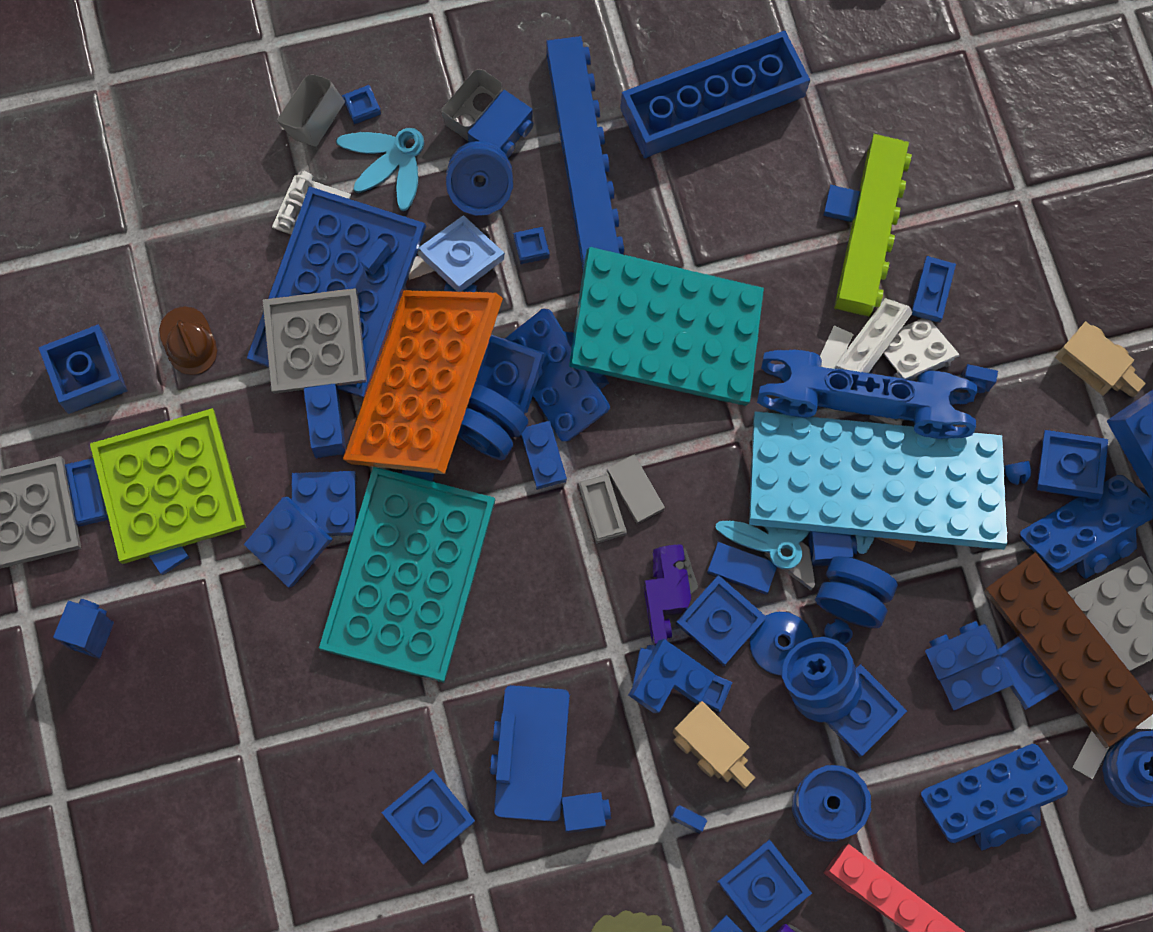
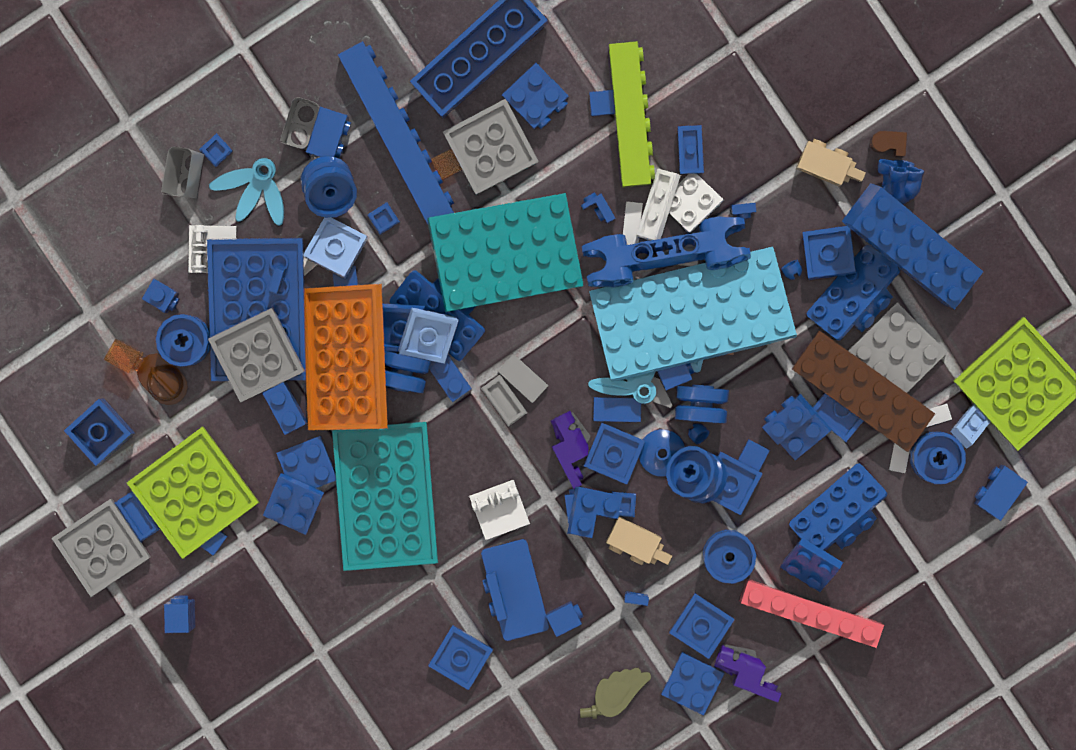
camera: 15 degrees left, 15 degrees up
none -> clear orange brick [104,339,144,373]
none -> blue bracket [142,279,180,313]
none -> blue wheel [156,314,210,367]
none -> light blue plate [398,307,458,364]
none -> clear orange tile [431,149,462,181]
none -> light grey plate [443,99,539,195]
none -> white hinge [469,480,530,540]
none -> blue plate [502,63,569,130]
none -> blue bracket [581,192,616,224]
none -> blue tile [738,439,770,471]
none -> blue plate [780,538,843,592]

